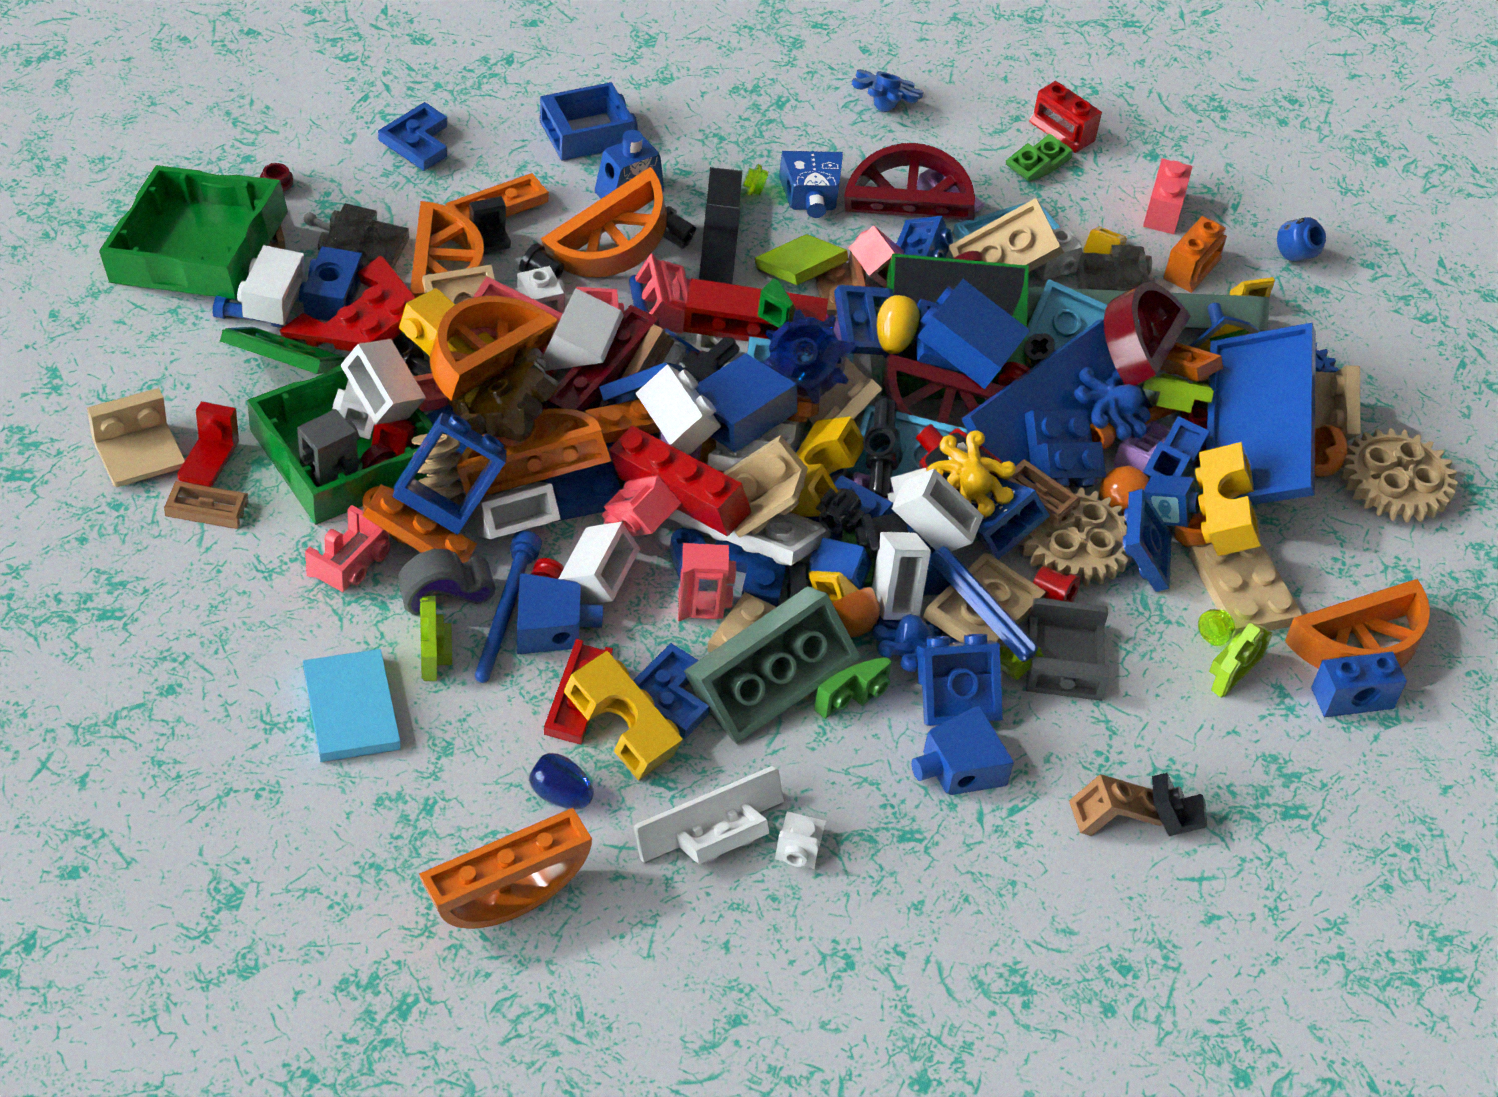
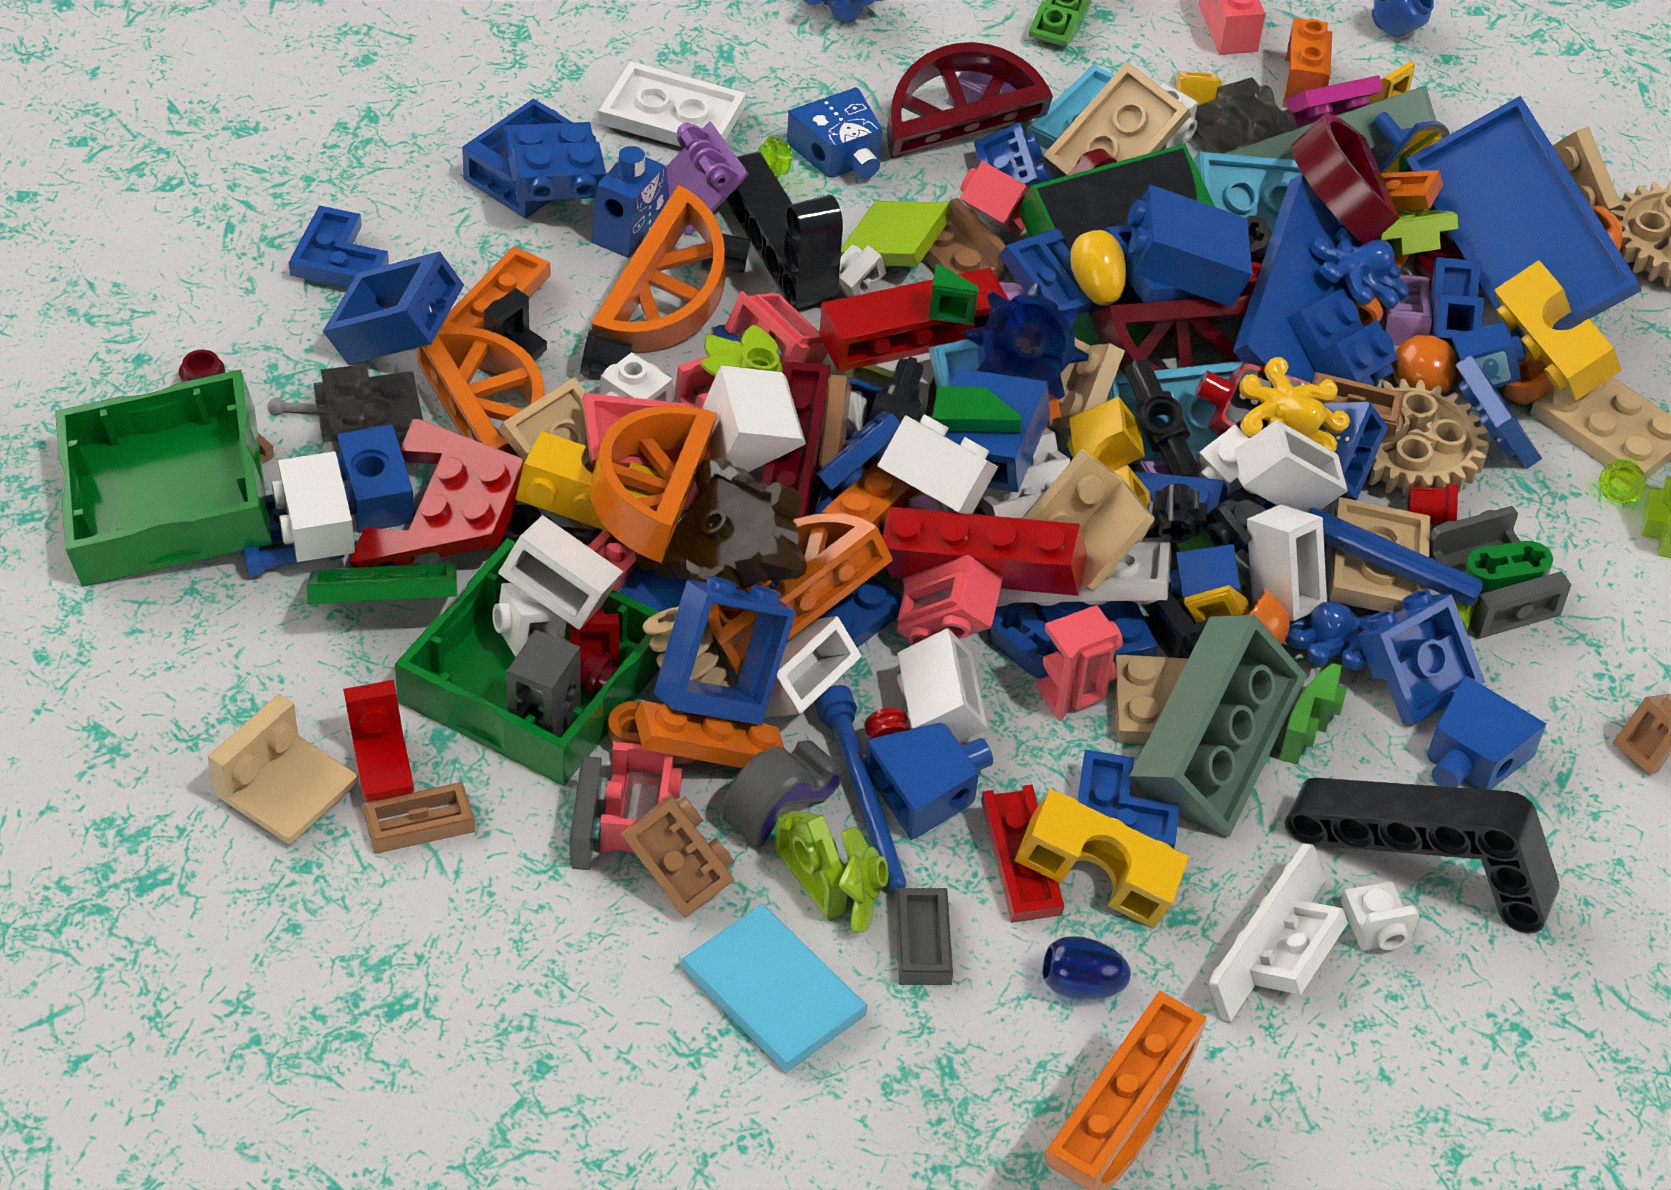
camera: 25 degrees left, 0 degrees up
none -> blue window [323,251,464,365]
none -> blue plate [504,122,606,201]
none -> dark grey tile [570,756,602,870]
none -> white plate [599,61,746,147]
none -> medium nougat bracket [621,792,735,918]
none -> medium lavender hinge [666,121,749,235]
none -> lime plate [701,325,782,377]
none -> white bracket [838,245,886,297]
none -> lime plate [839,827,888,933]
none -> dark grey tile [894,888,953,985]
none -> green tile [932,386,1022,433]
none -> black beam [1284,778,1560,934]
none -> dark pink bracket [1285,75,1383,130]
none -> green beam [1463,541,1554,594]

